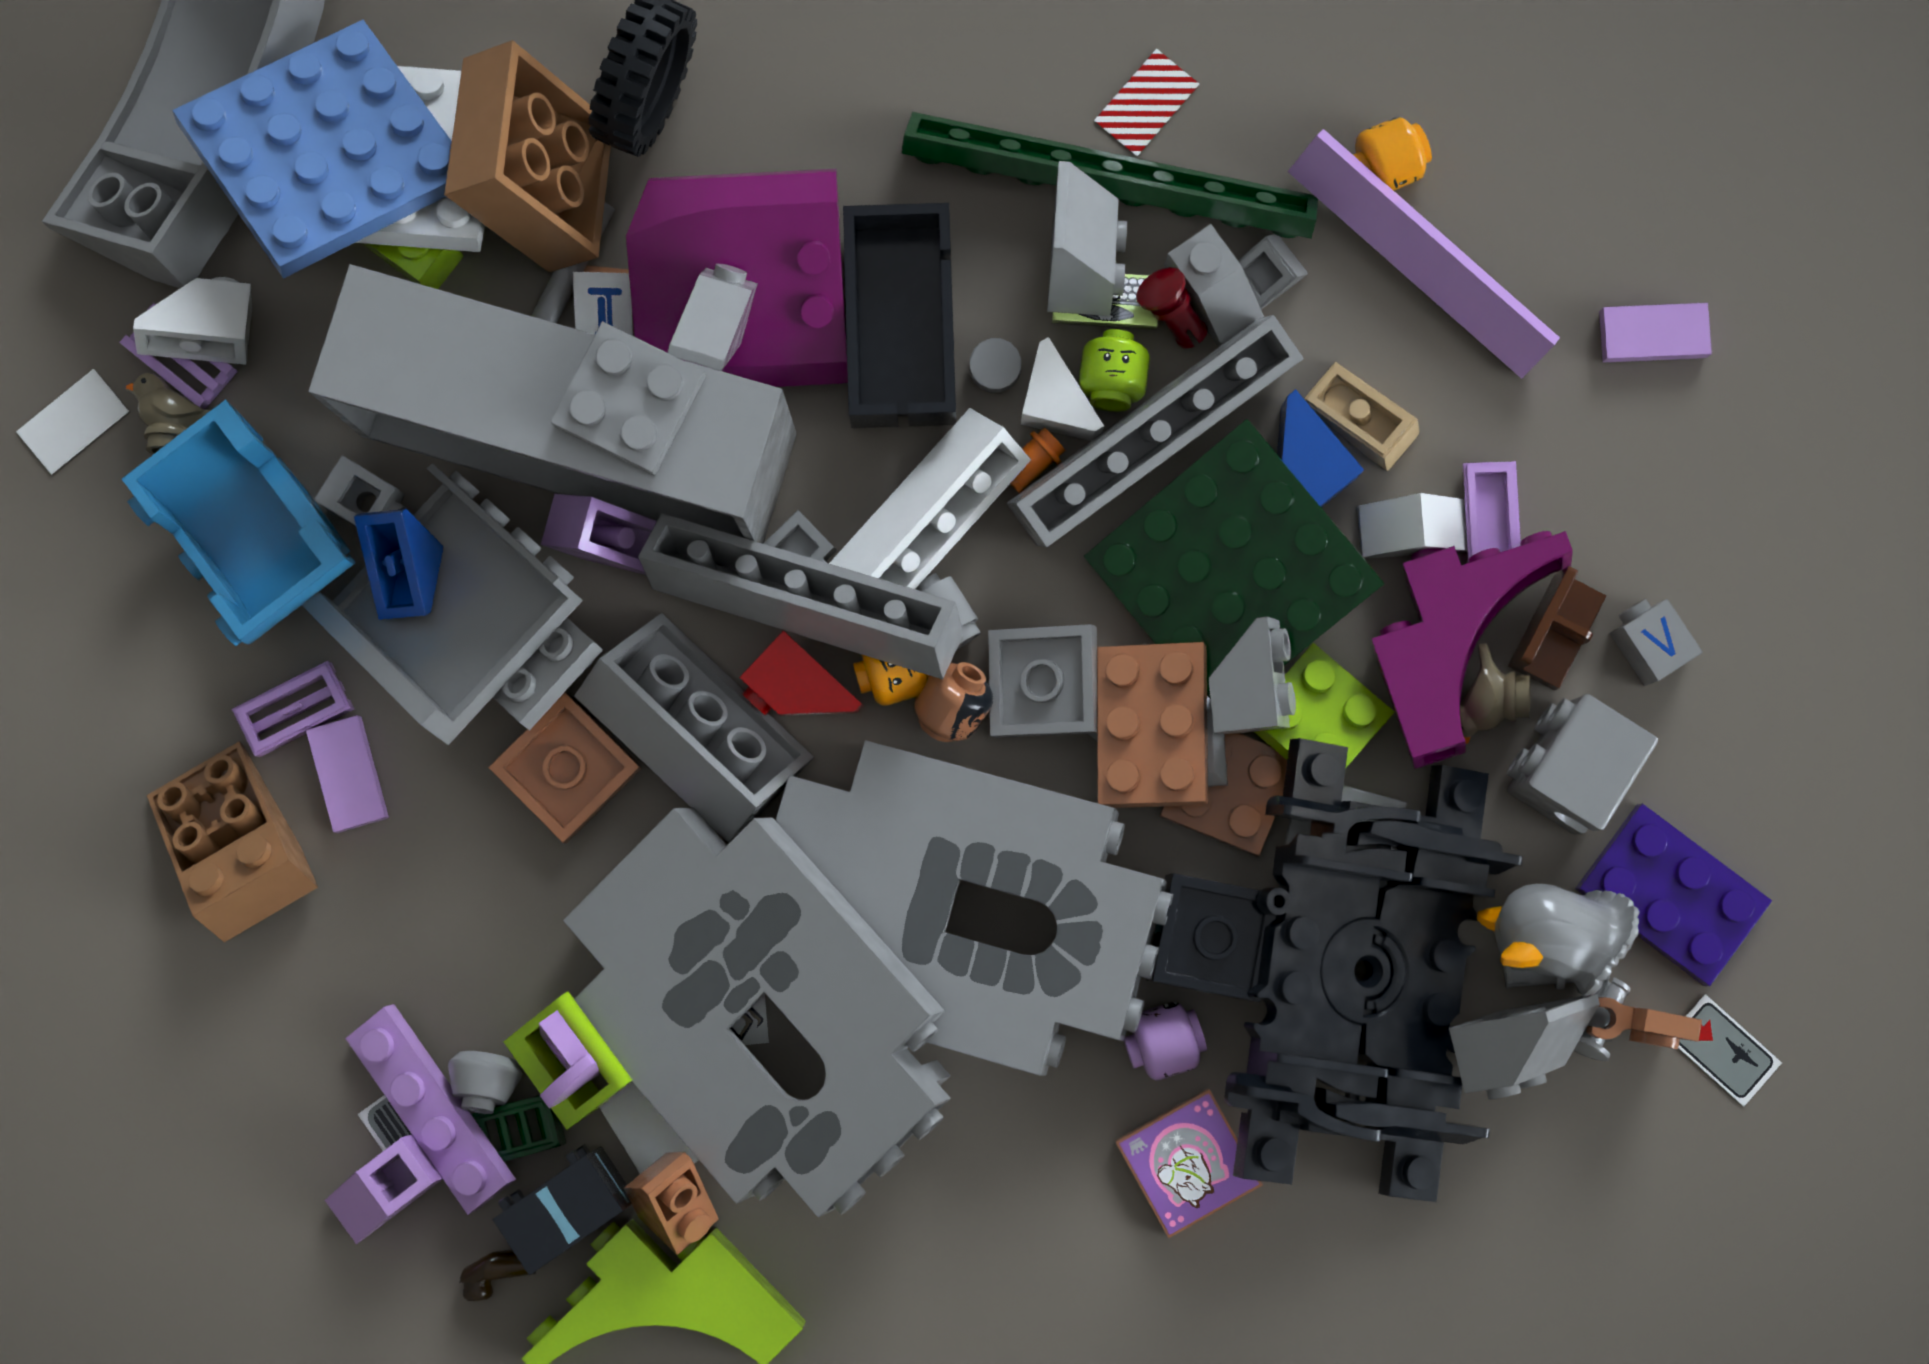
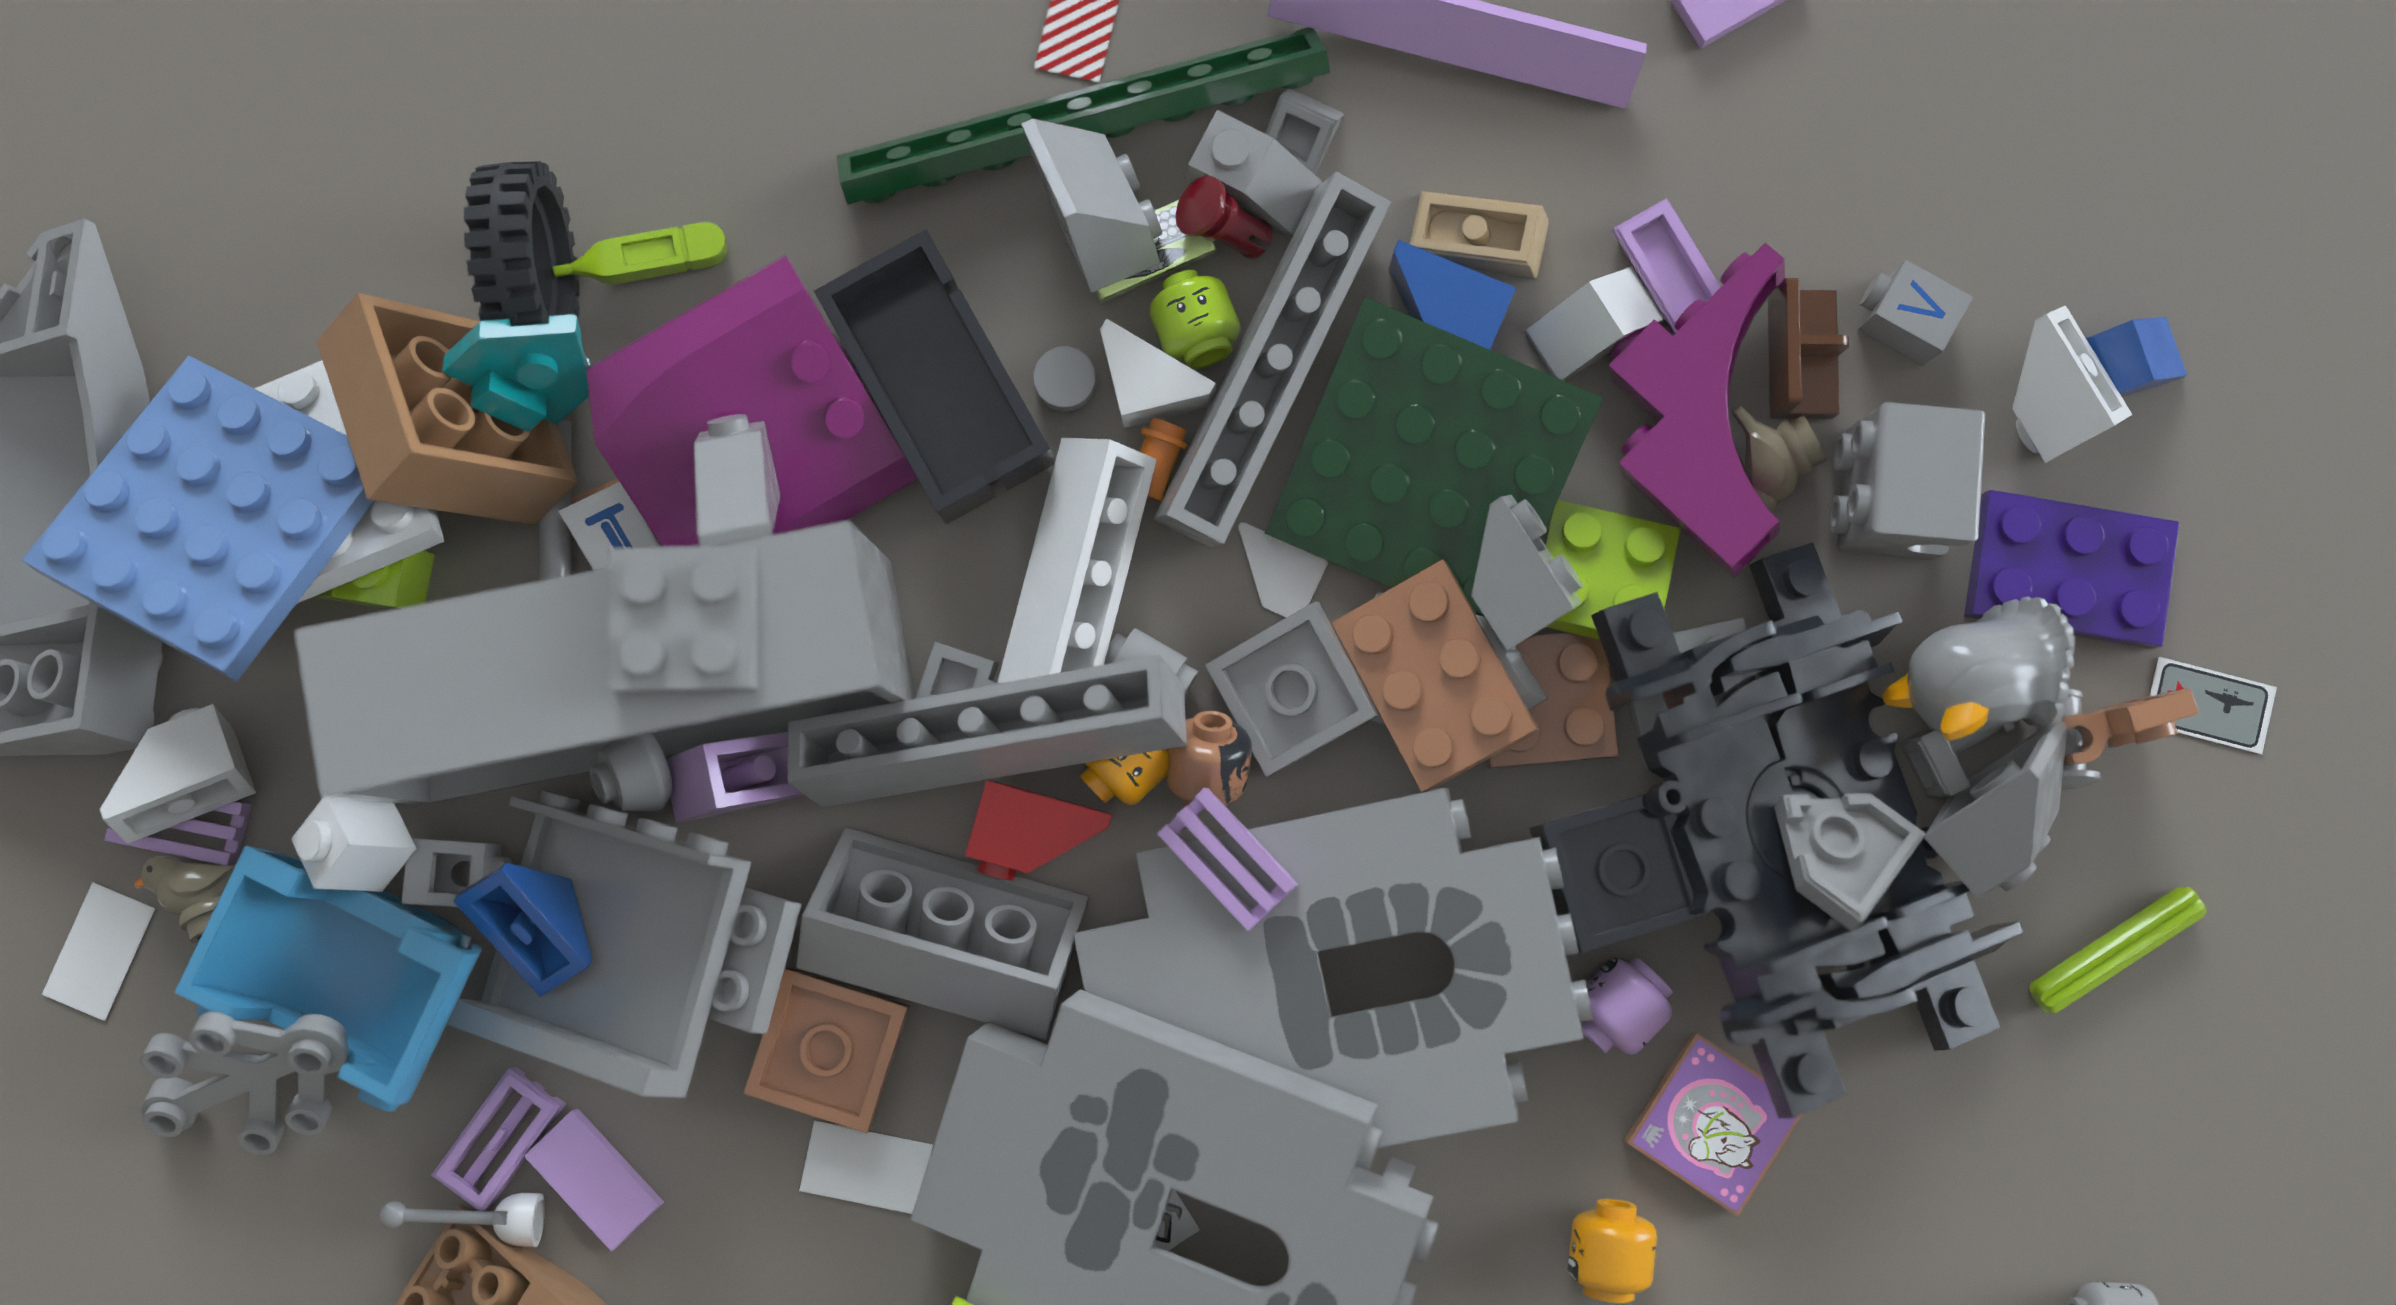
camera: 20 degrees left, 0 degrees up
none -> light grey plant [141,1012,349,1155]
none -> white slope [291,796,417,892]
none -> hinge [379,1193,545,1247]
none -> teal plate [443,314,591,432]
none -> lime piece [553,222,727,284]
none -> light grey cone [589,733,672,812]
none -> white sticker [799,1120,933,1214]
none -> lavender tile [1157,788,1298,931]
none -> white sticker [1238,522,1328,618]
none -> light orange head [1568,1199,1657,1303]
none -> light grey plate [1774,793,1926,932]
none -> light grey tile [1900,729,1971,798]
none -> white slope [2012,305,2132,463]
none -> lime axle [2029,887,2206,1014]
none -> blue slope [2086,317,2188,397]

